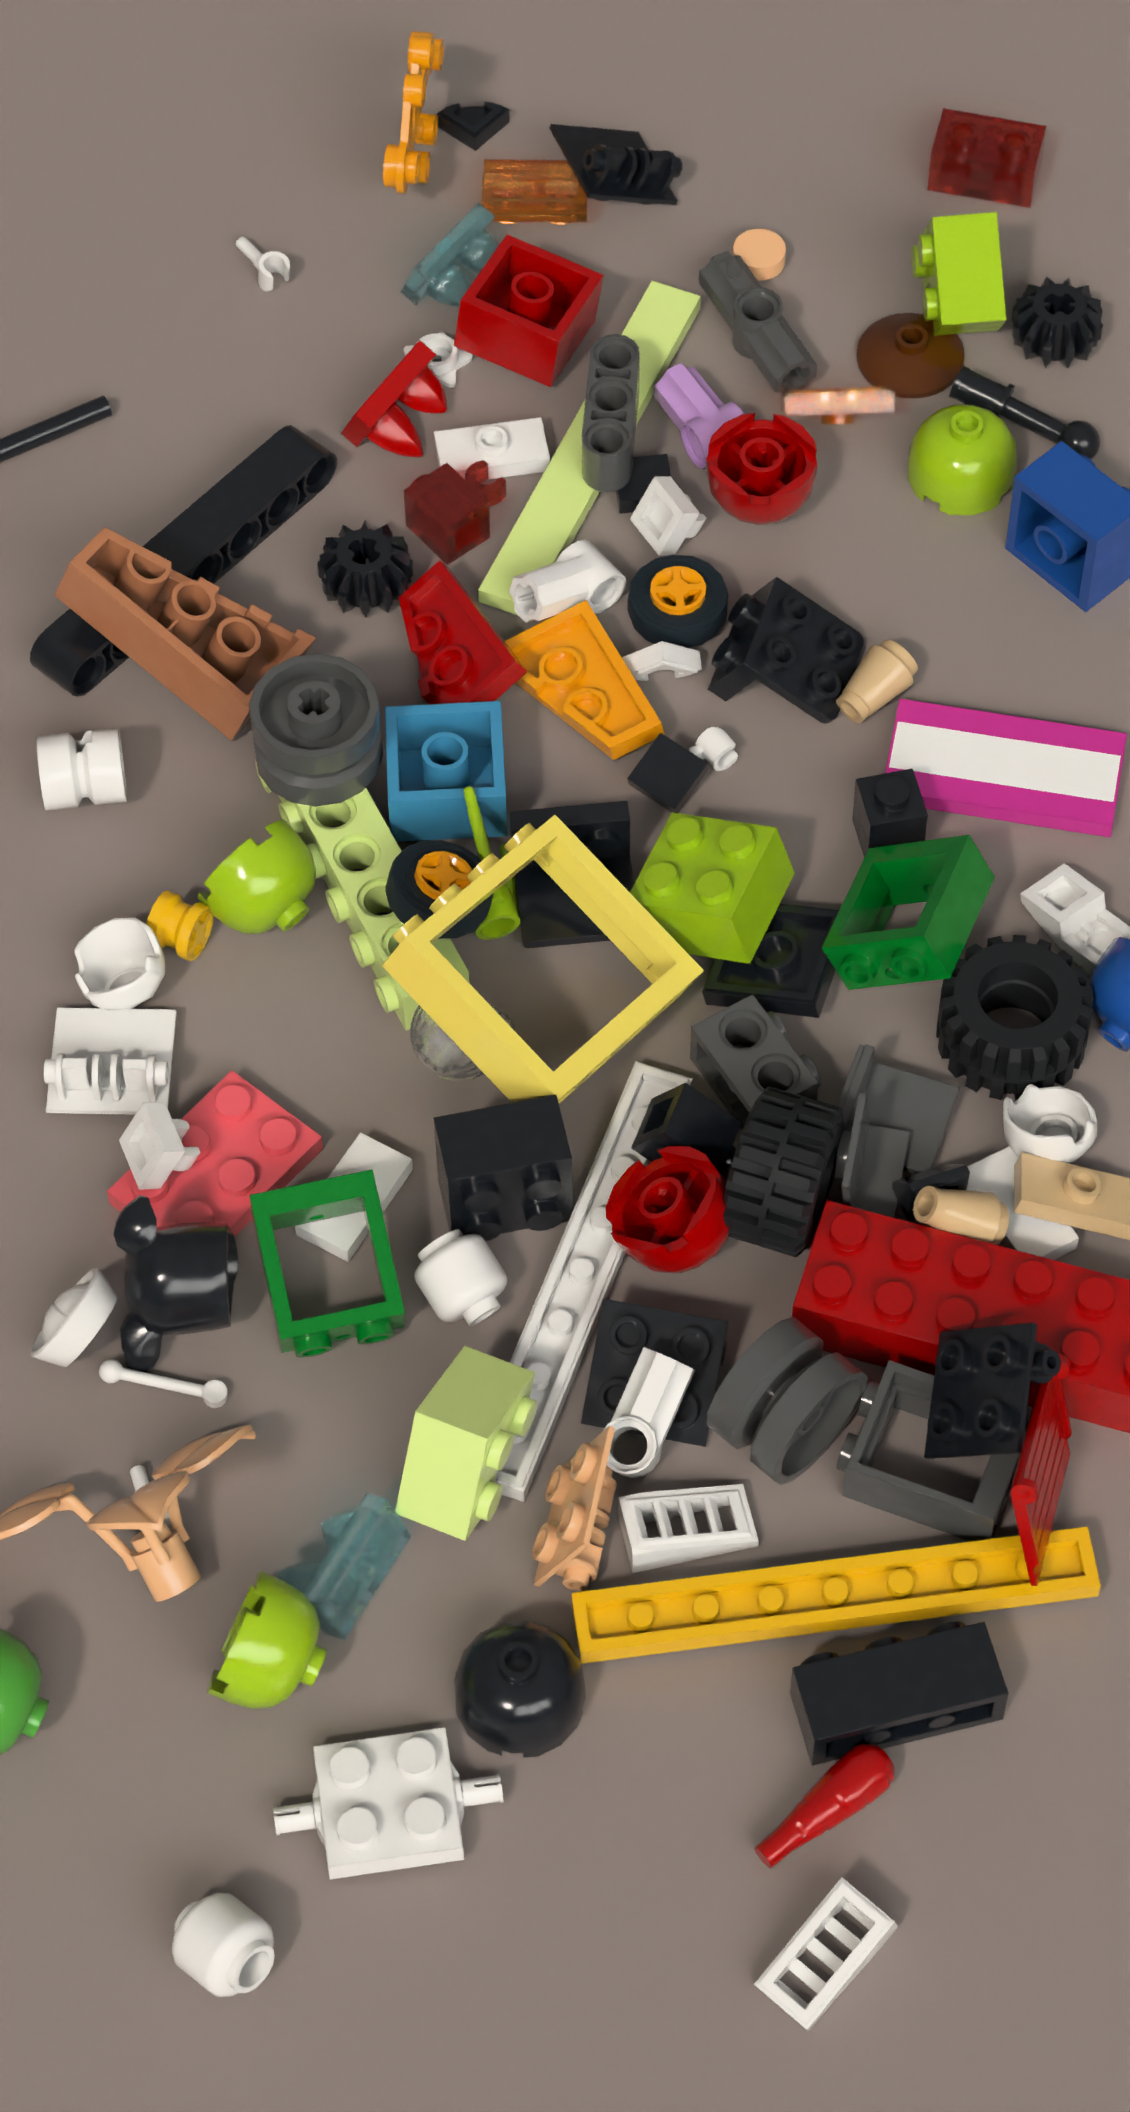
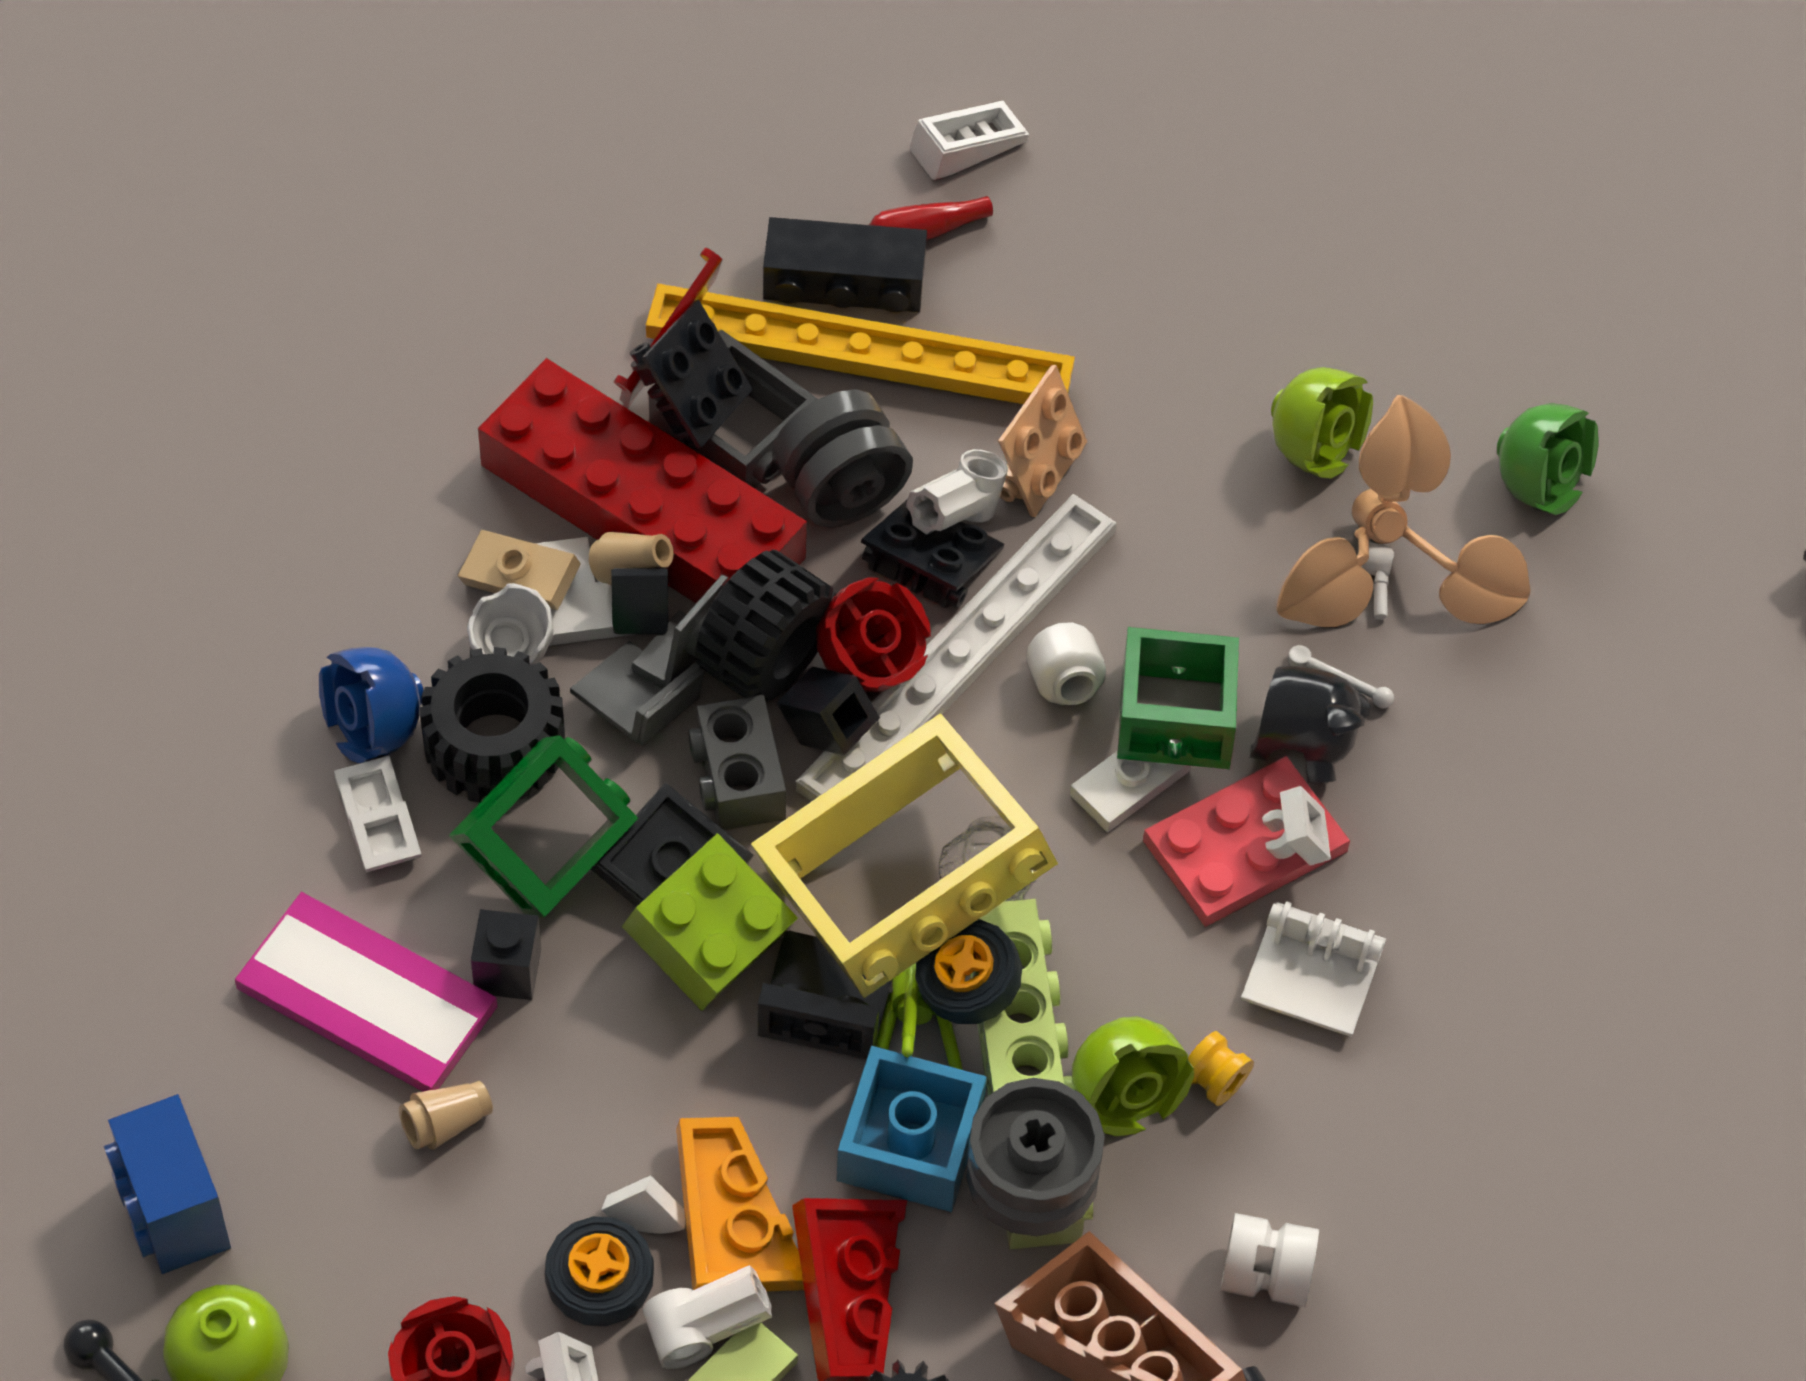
camera: 165 degrees left, 0 degrees up
white hat [31,1268,118,1367] -> none
white hair [74,917,166,1011] -> none
white head [172,1893,275,1997] -> none
white plate [273,1727,504,1879] -> none
clear light blue tile [278,1493,411,1640] -> none
yellowish green brick [395,1346,537,1541] -> none
black brick [433,1095,573,1242] -> none
black cylinder [454,1620,586,1758] -> none
white slope [618,1484,759,1573] -> none
black tile [627,732,709,813] -> none
white hand [688,727,738,771] -> none
black bracket [708,577,864,724] -> none

